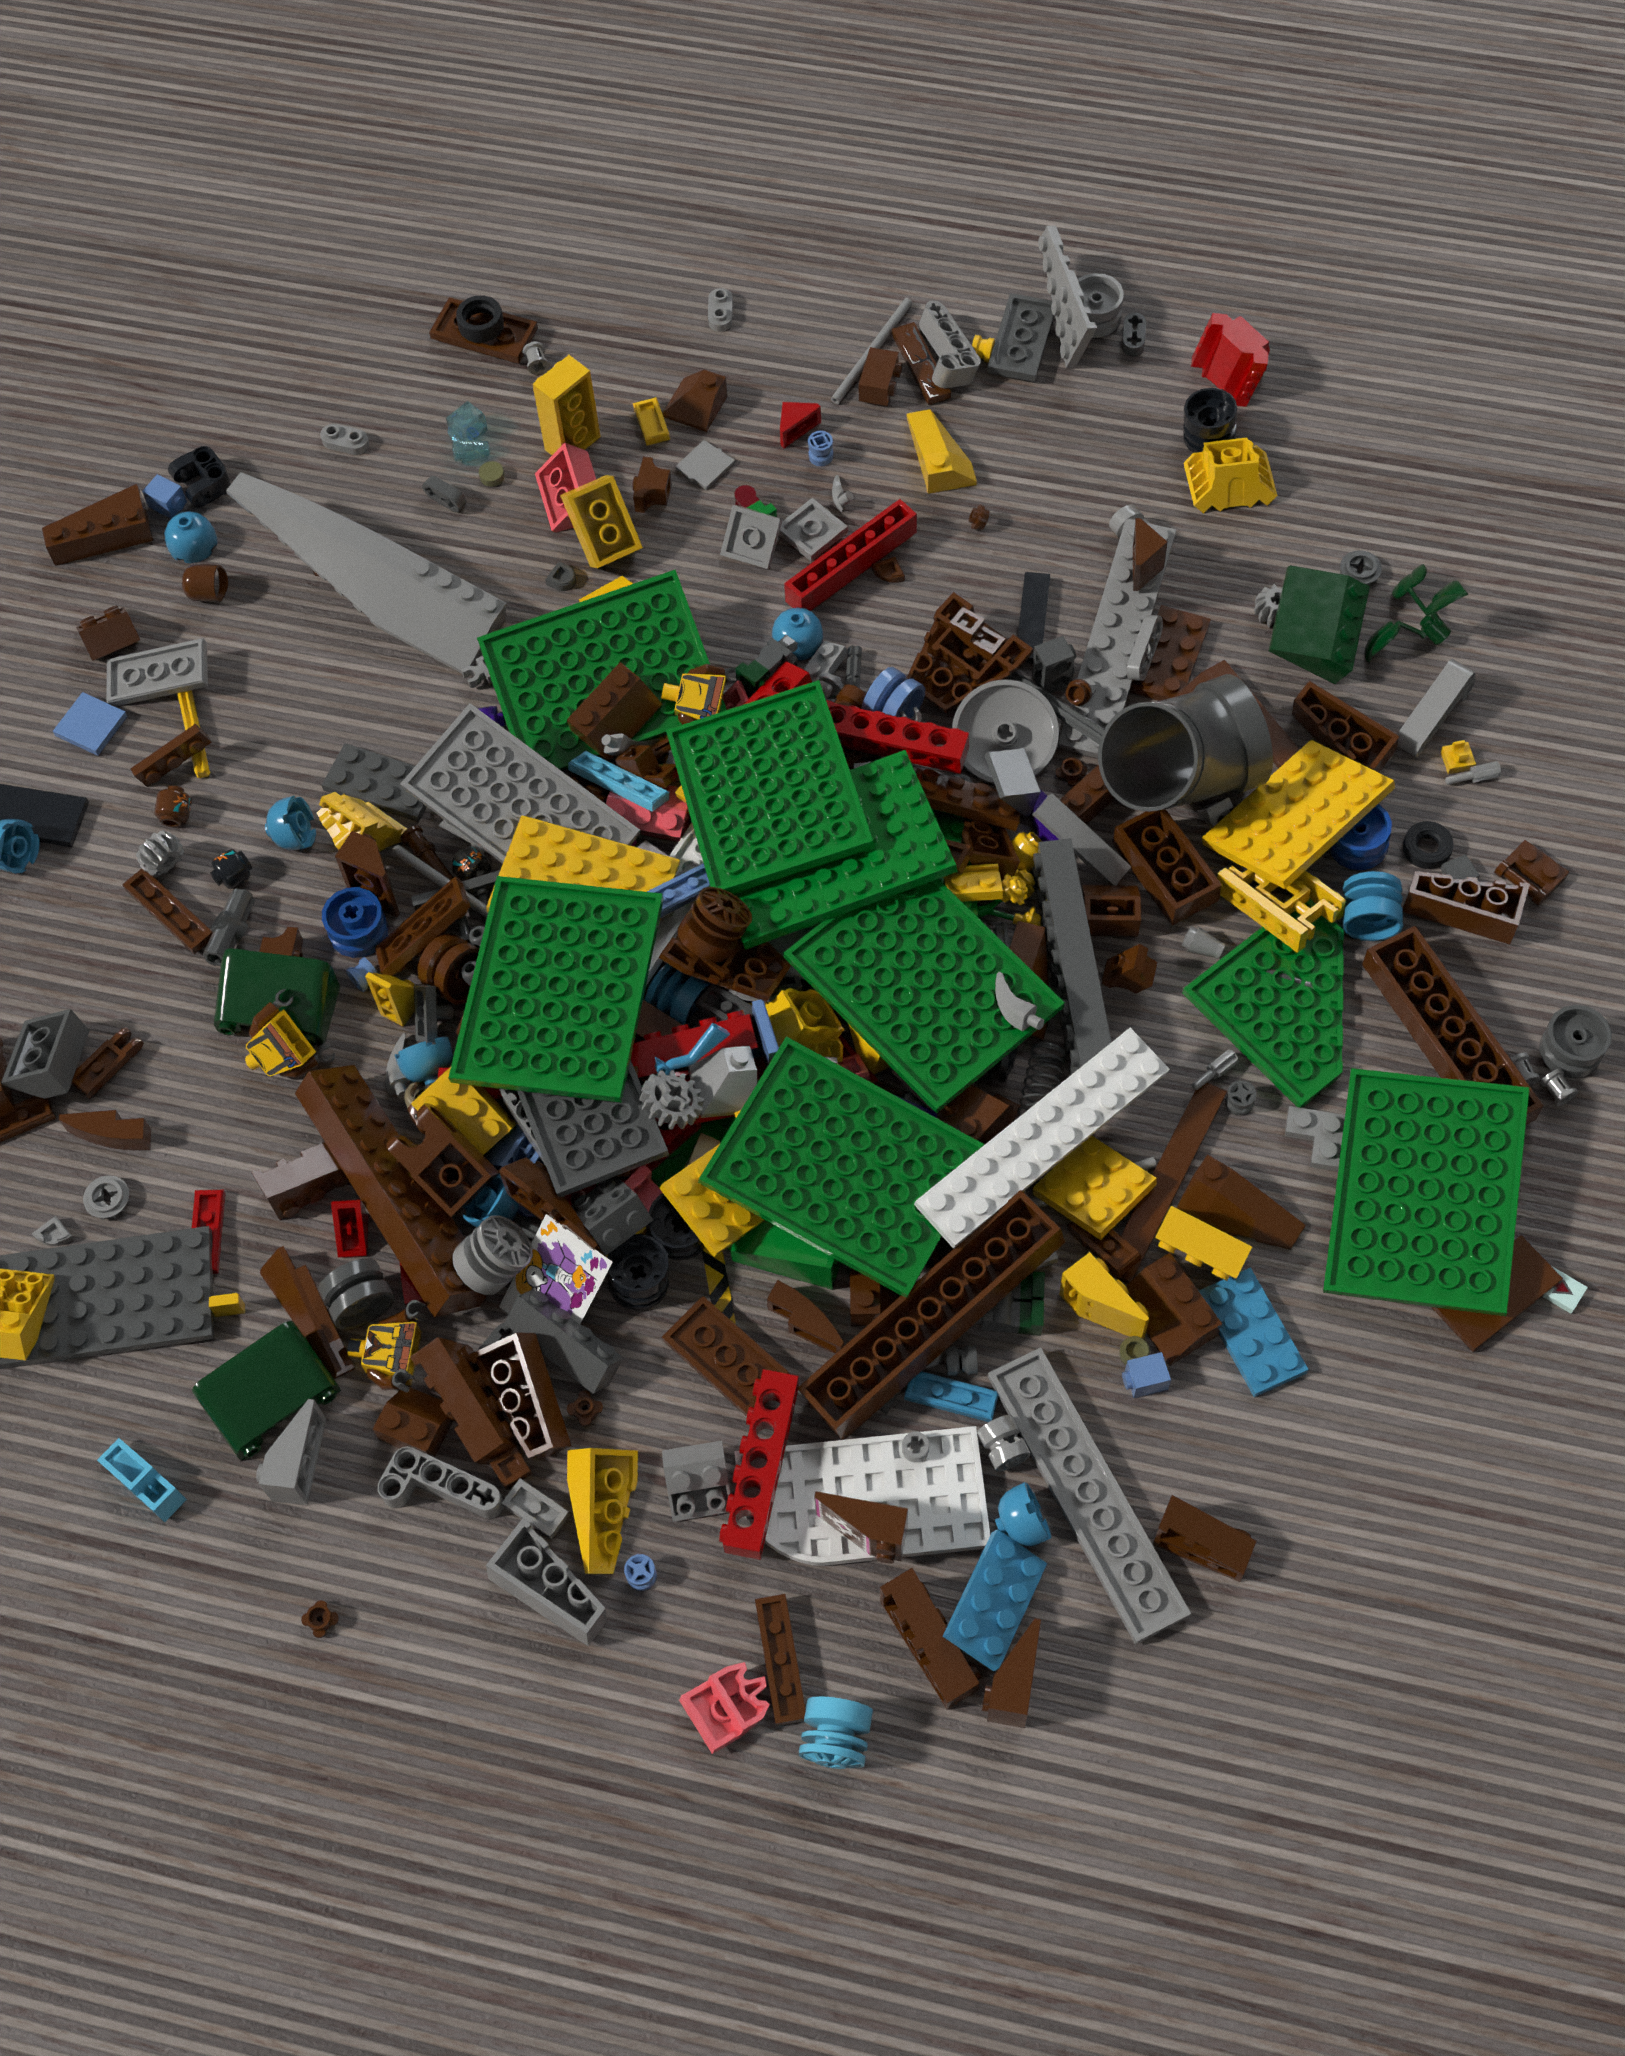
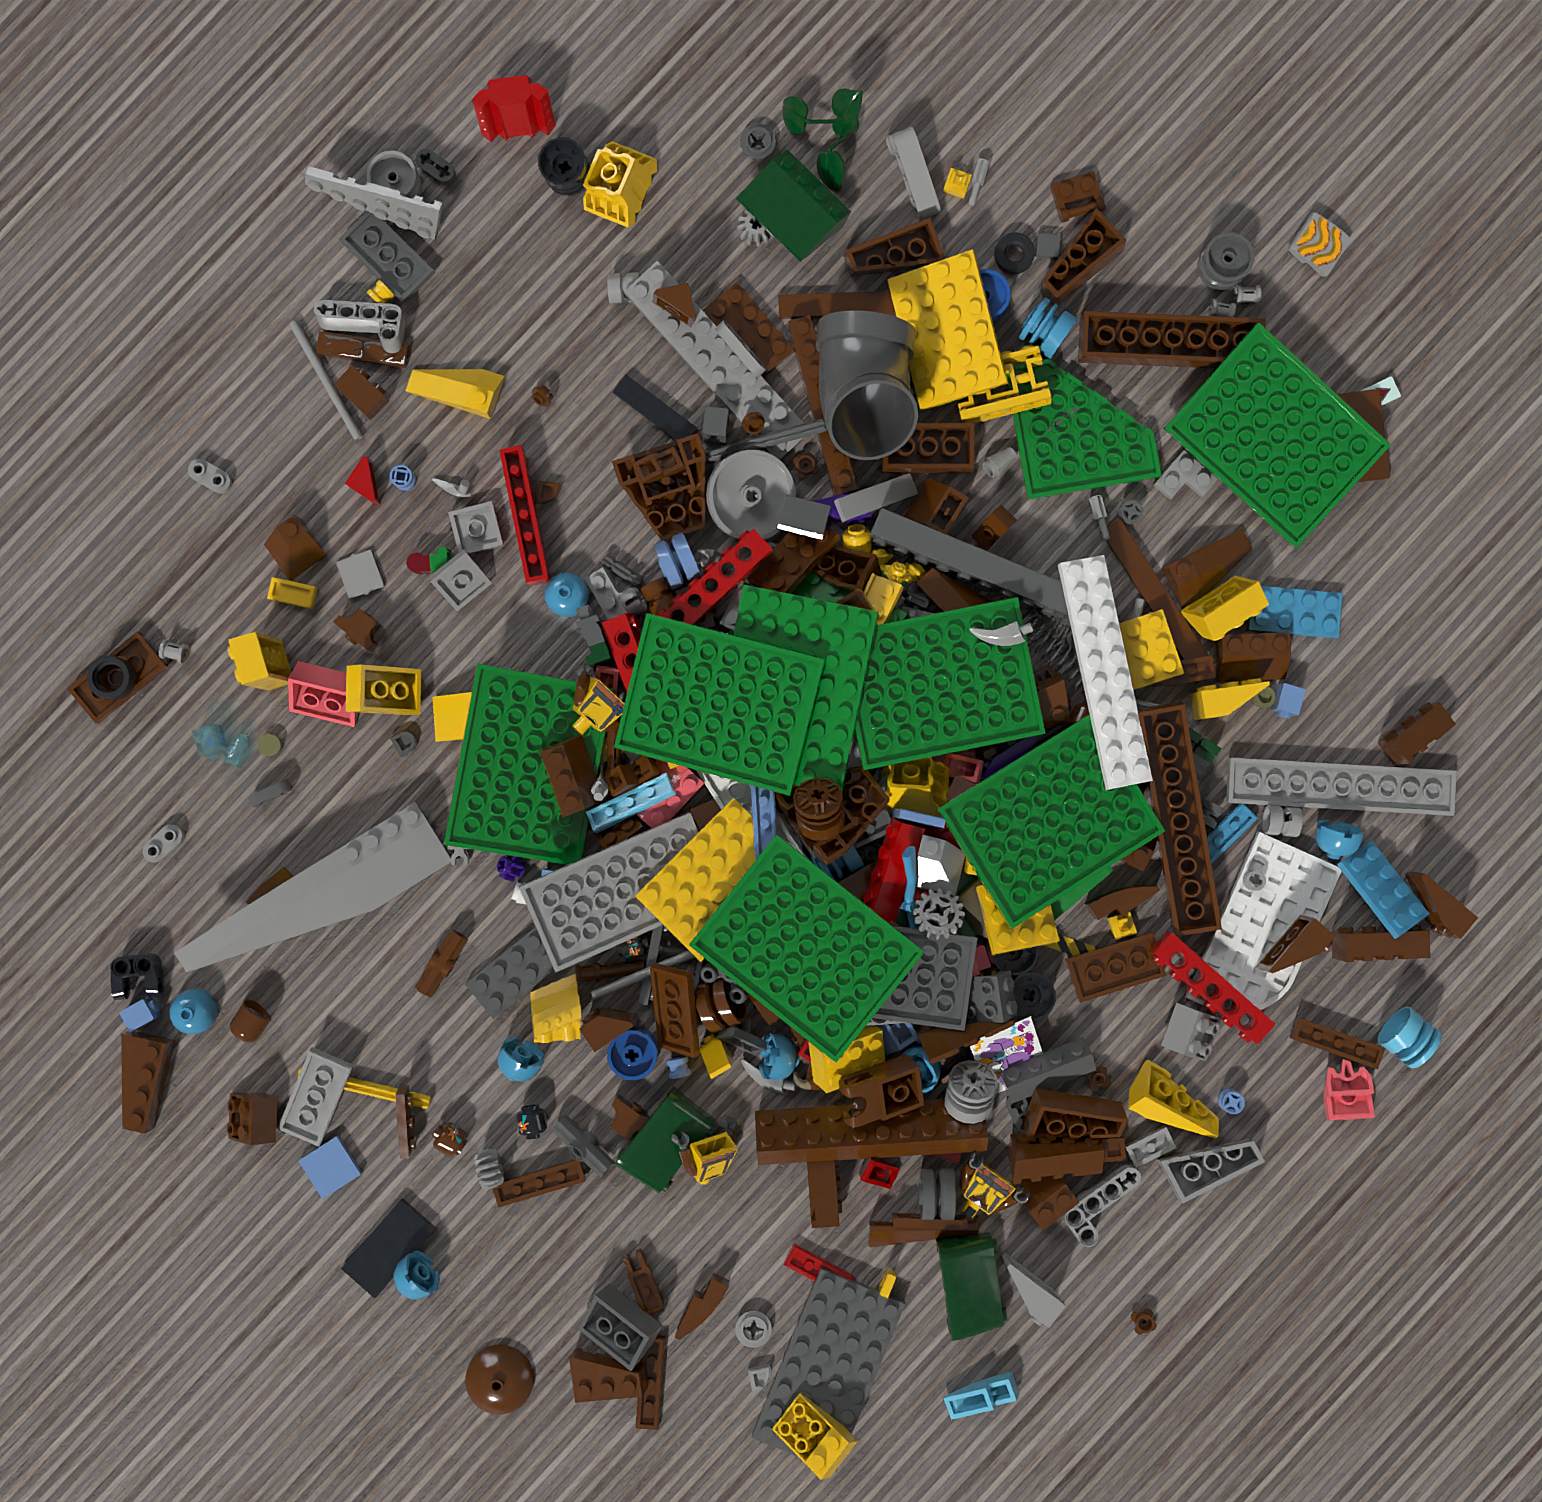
camera: 65 degrees left, 25 degrees up
none -> reddish brown piece [415,929,469,998]
none -> yellow tile [1107,911,1137,940]

